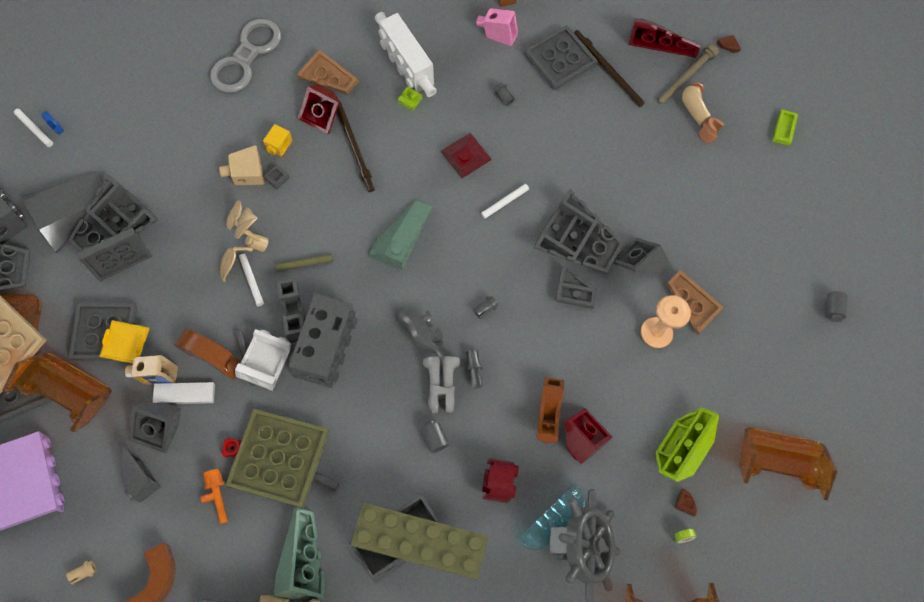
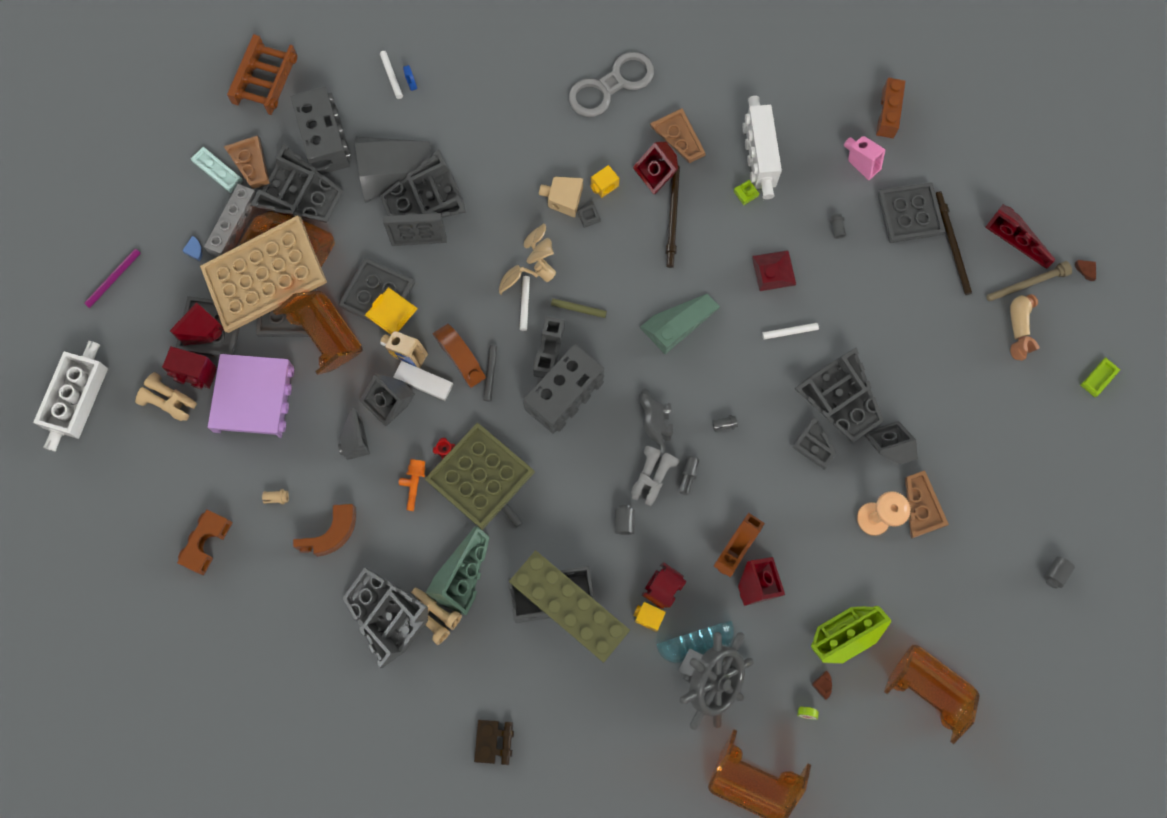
camera: 25 degrees right, 5 degrees up
white panel [235,329,292,391] -> none
none -> yellow brick [633,602,666,632]

